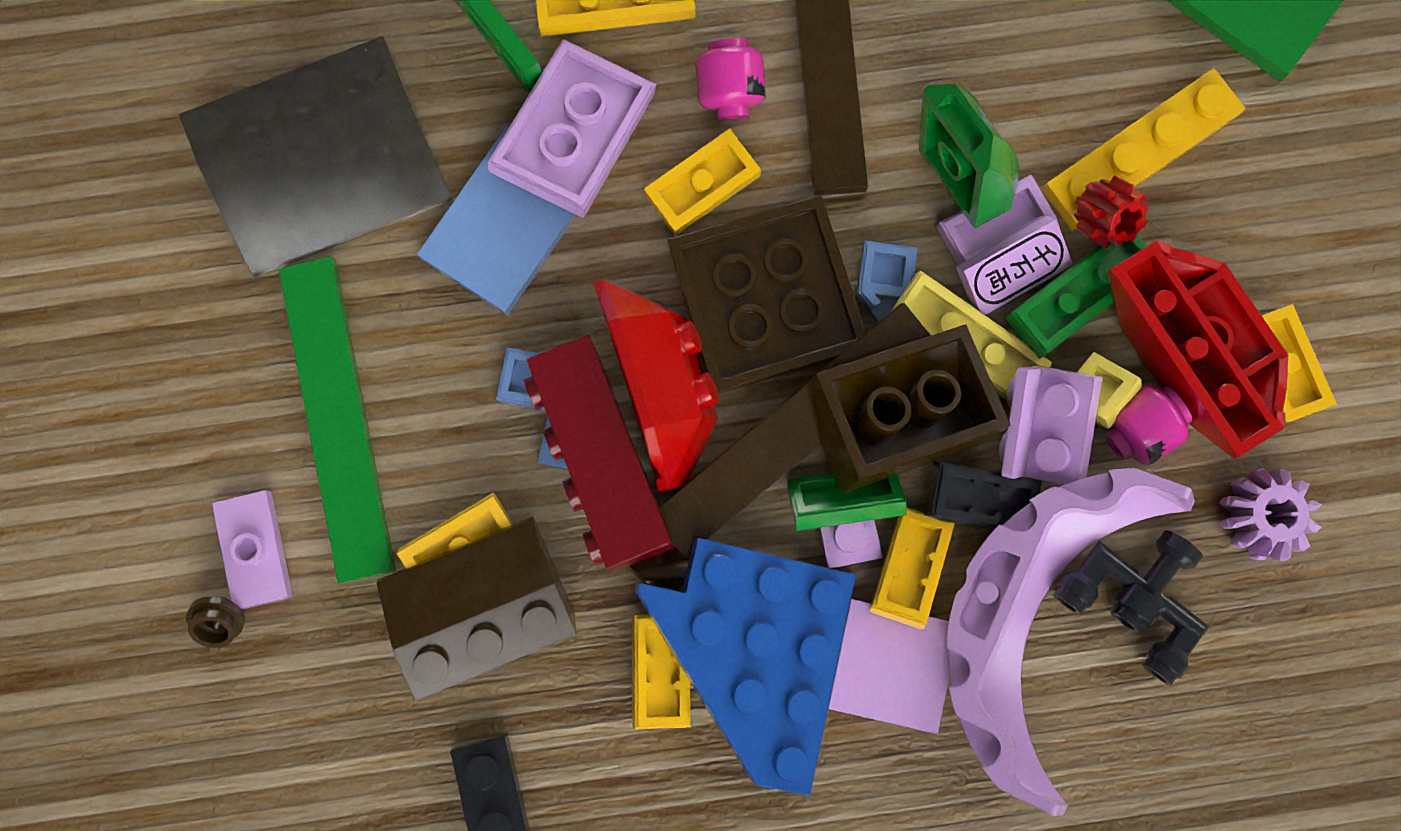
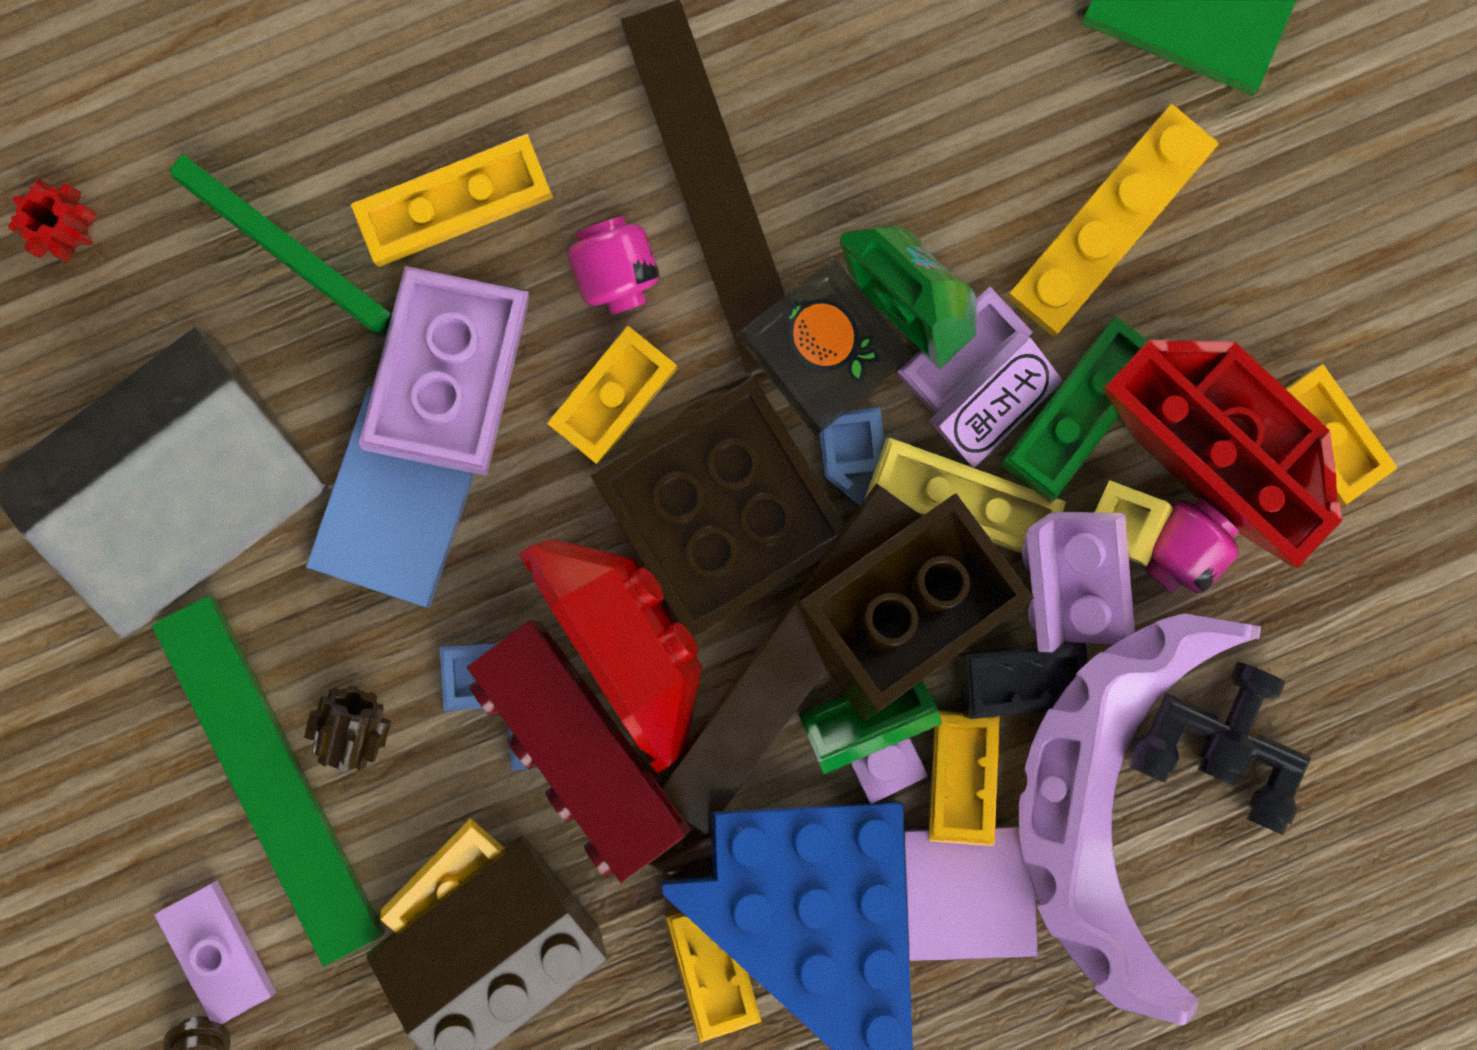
camera: 15 degrees left, 5 degrees up
red gear [1074,175,1149,248] -> none
lavender gear [1218,468,1322,561] -> none
none -> dark brown gear [304,686,391,773]
none -> clear smoke tile [736,257,913,435]

